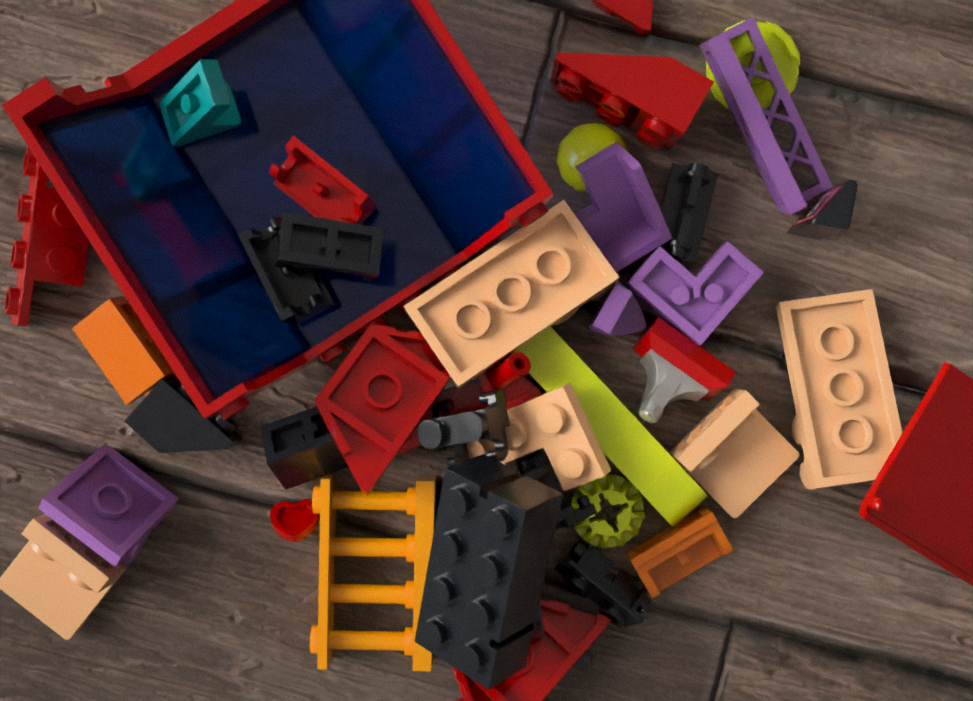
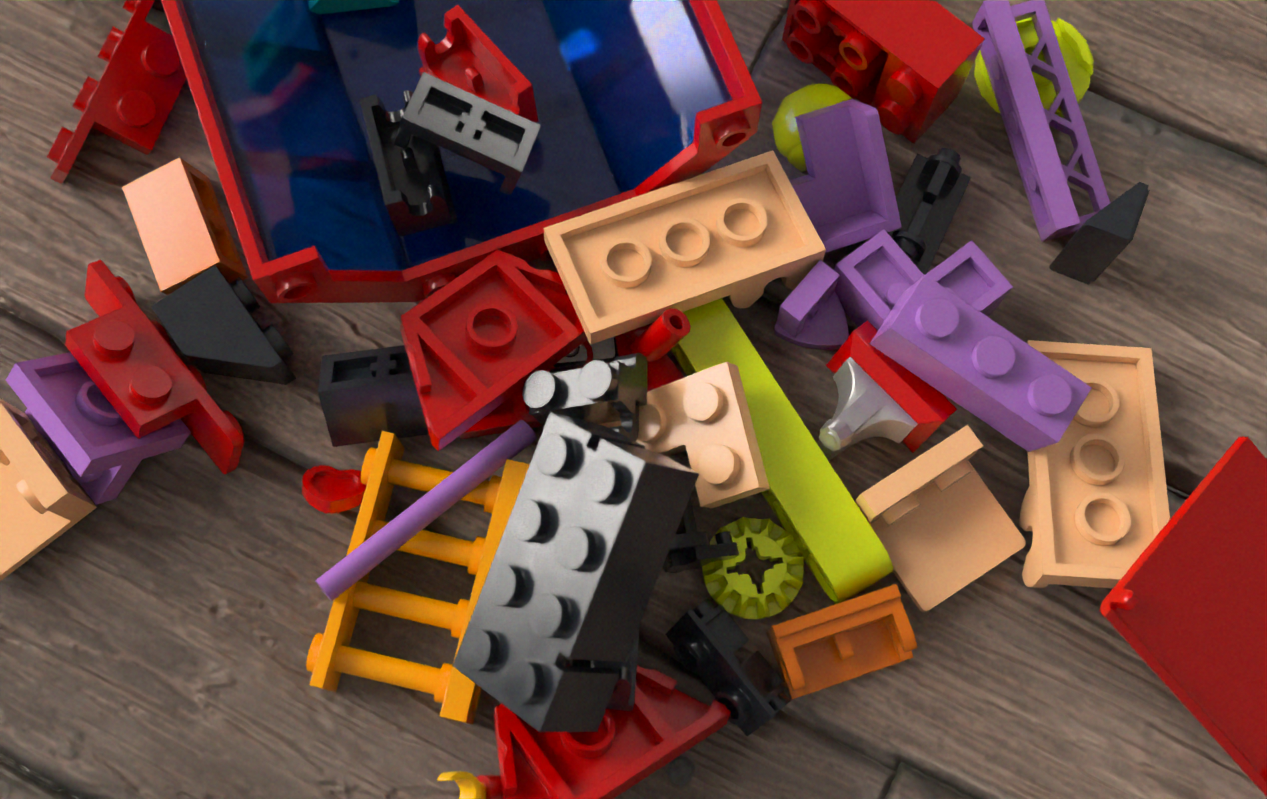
camera: 15 degrees right, 15 degrees down
none -> red bracket [65,260,244,475]
none -> medium lavender bar [315,419,537,601]
none -> medium lavender brick [870,274,1092,452]

